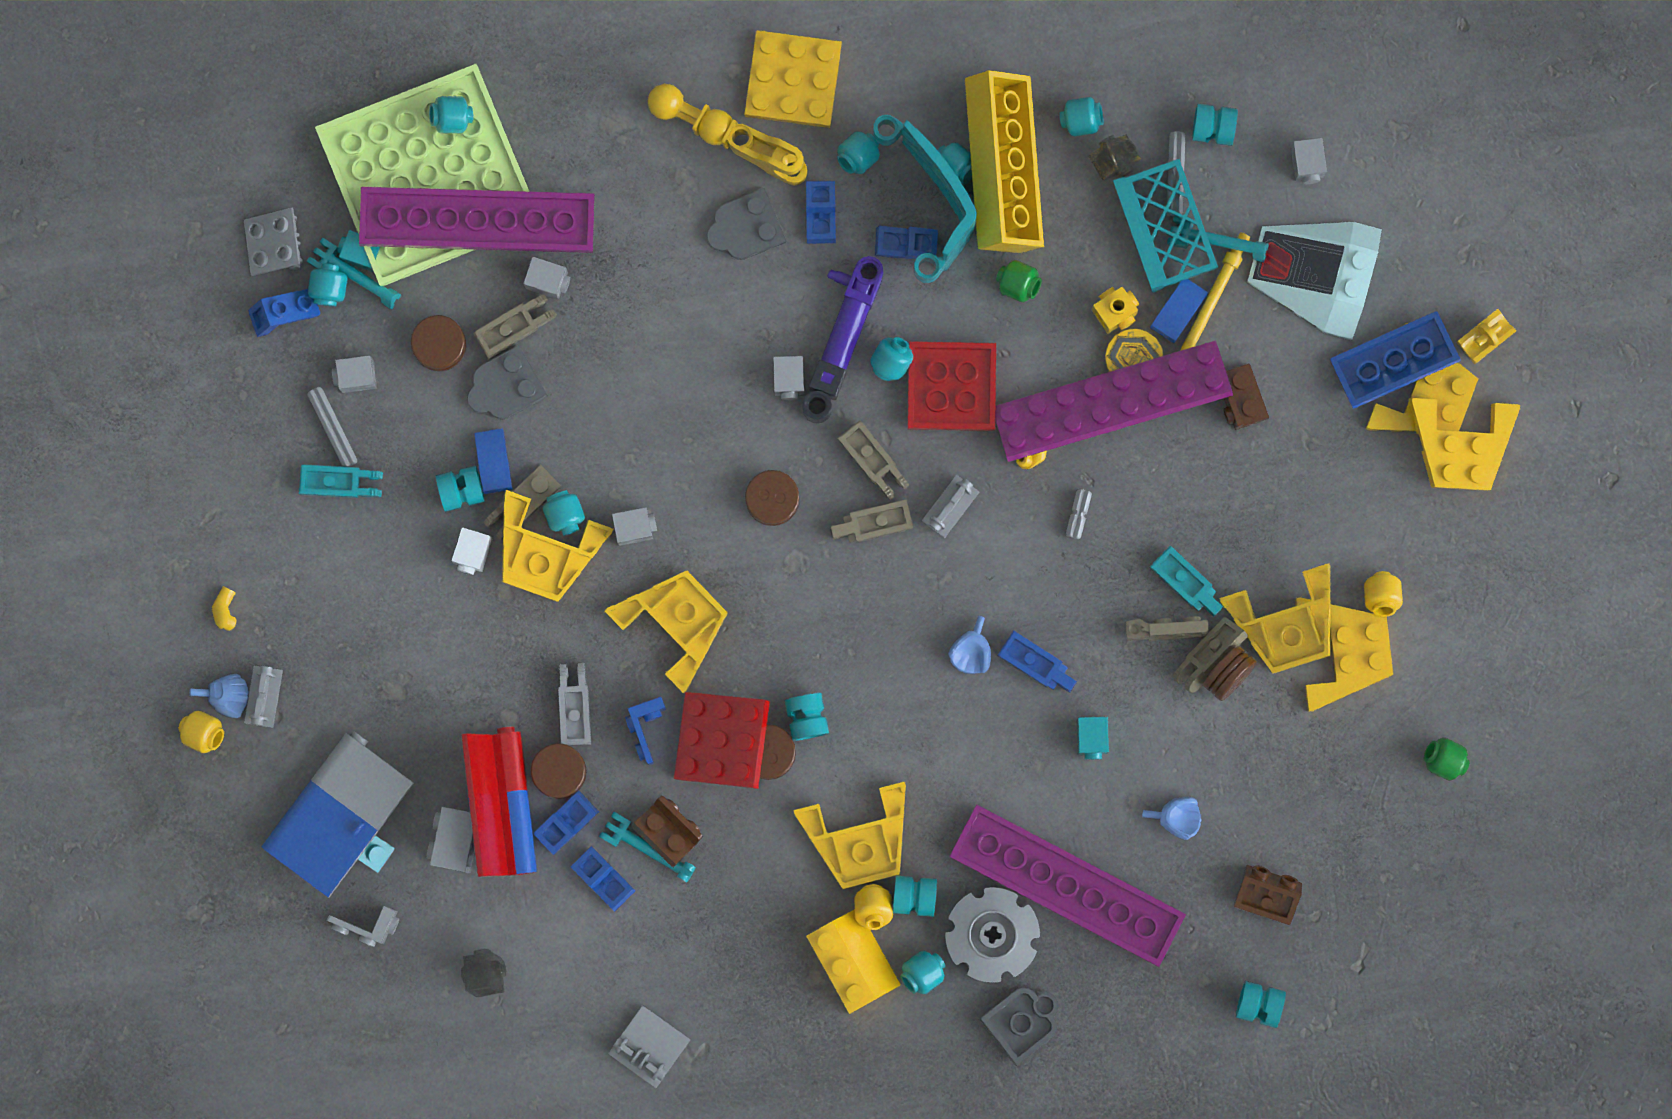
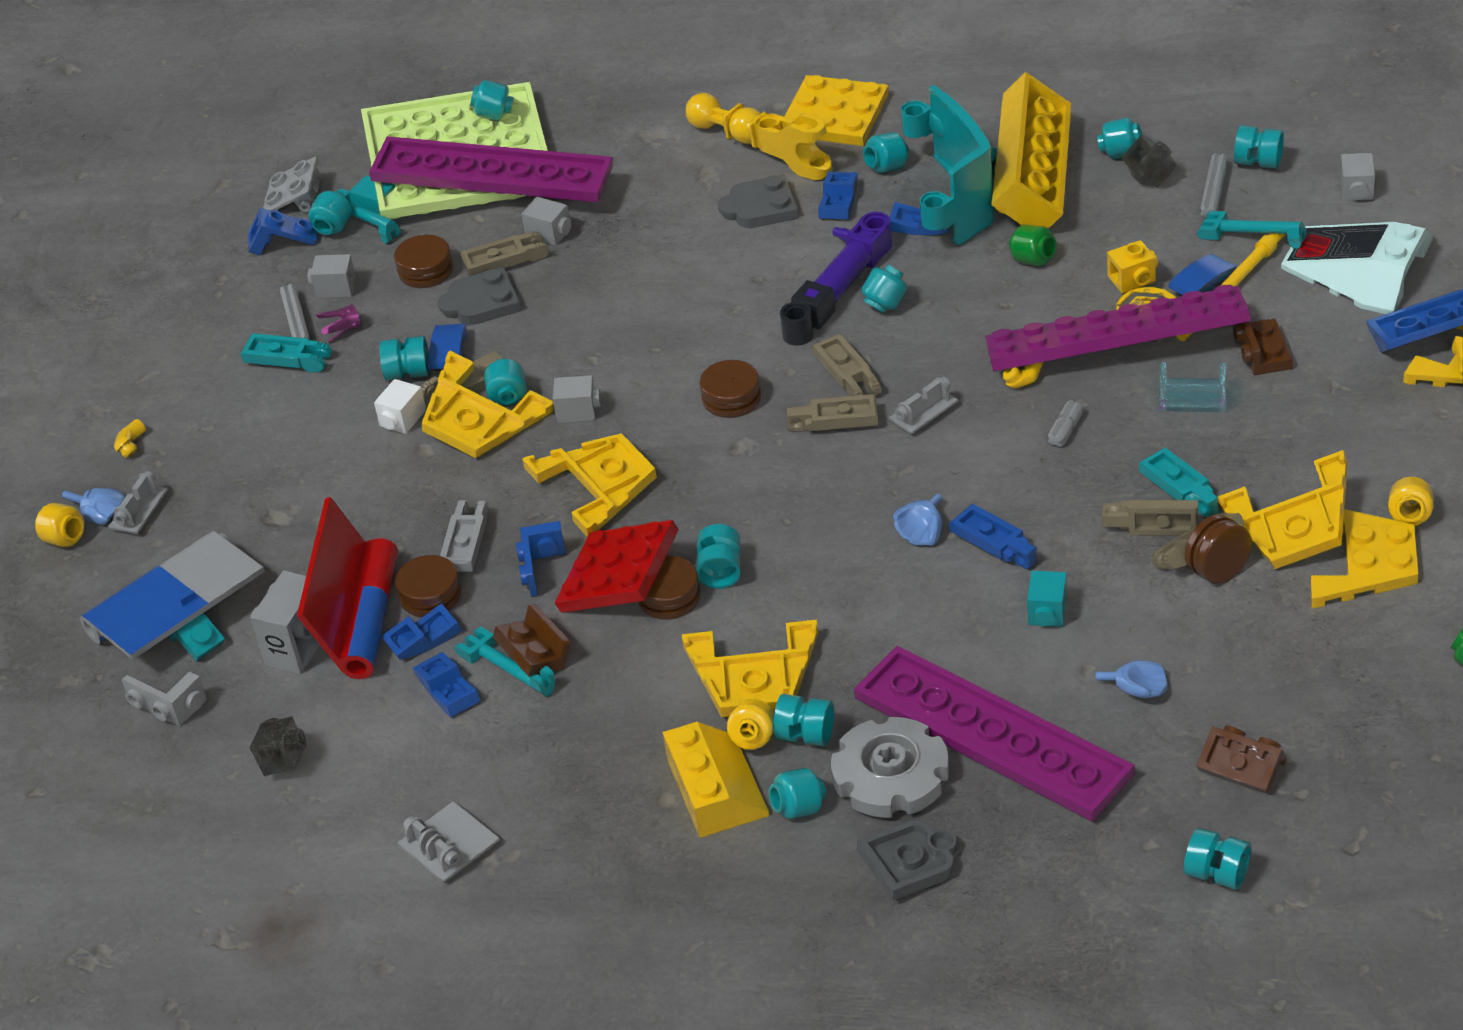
camera: 15 degrees right, 40 degrees down
light grey brick [774,356,804,400] -> none
red plate [908,341,996,431] -> none
teal fence [1113,159,1218,293] -> none
none -> flat silver piece [316,304,365,343]
none -> clear light blue panel [1159,362,1227,412]

